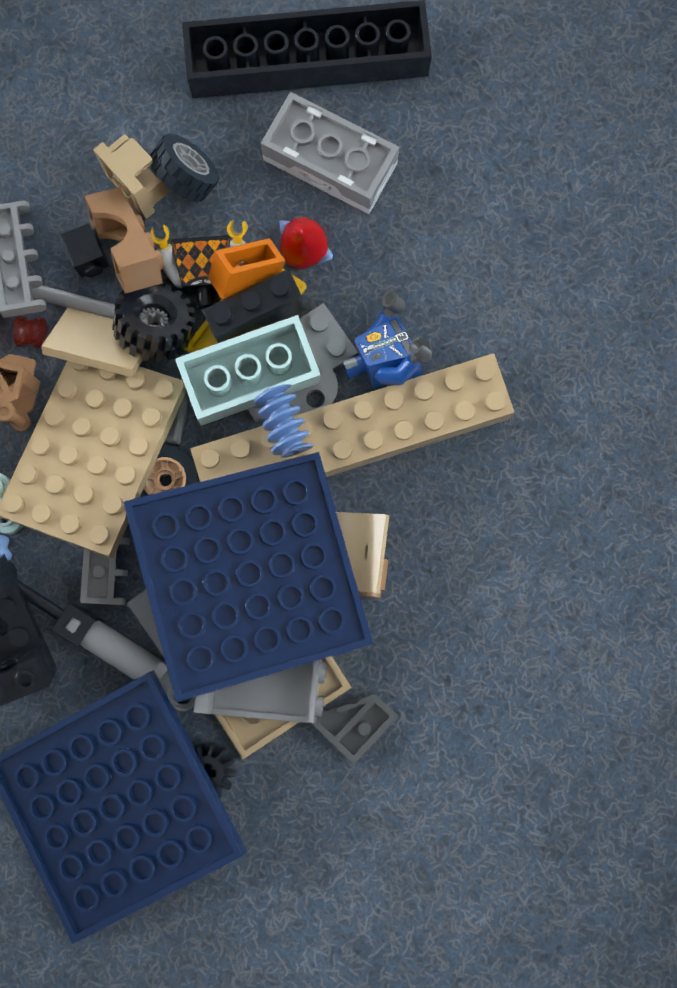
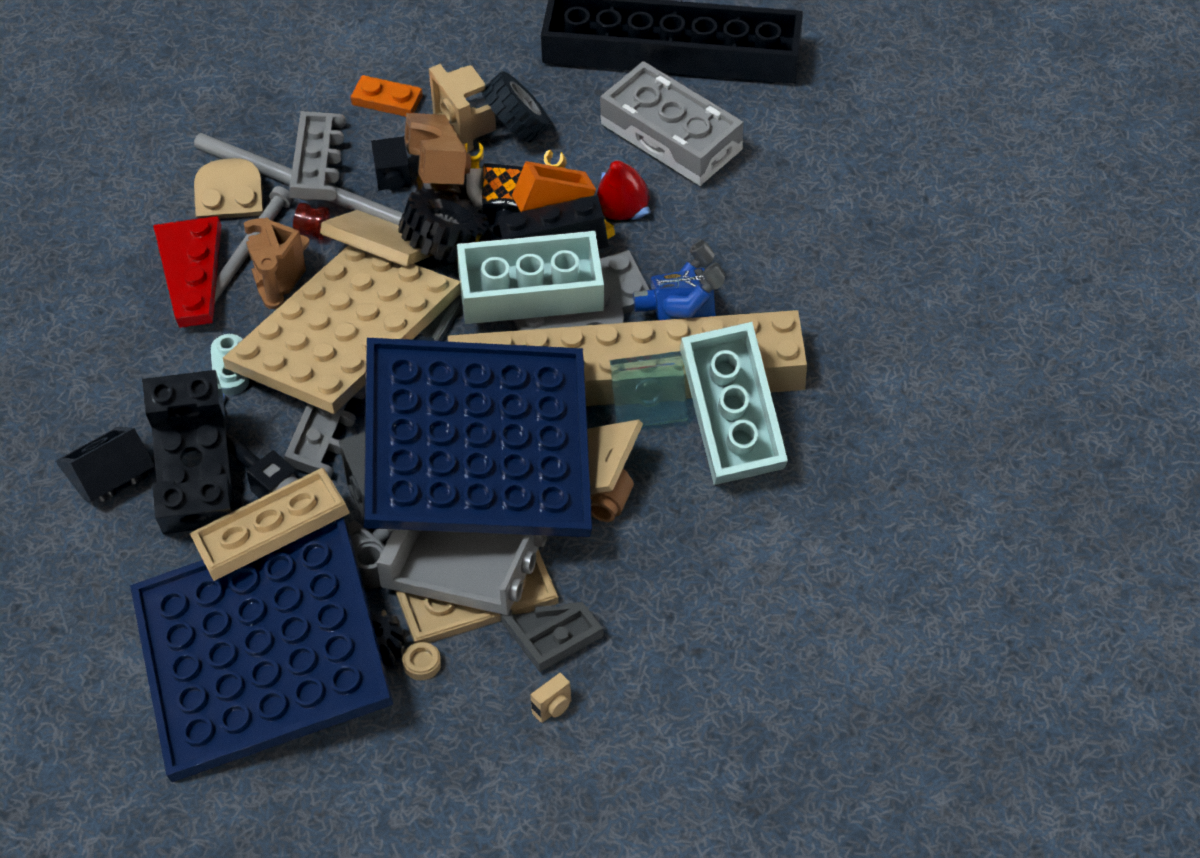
camera: 15 degrees right, 30 degrees down
medium blue piece [254,384,314,458] -> none
none -> tan tile [190,467,350,581]
none -> orange plate [351,75,423,117]
none -> tan tile [402,642,441,680]
none -> tan plate [530,673,571,723]
none -> clear light blue tile [609,351,688,427]
none -> light aqua brick [680,322,788,485]

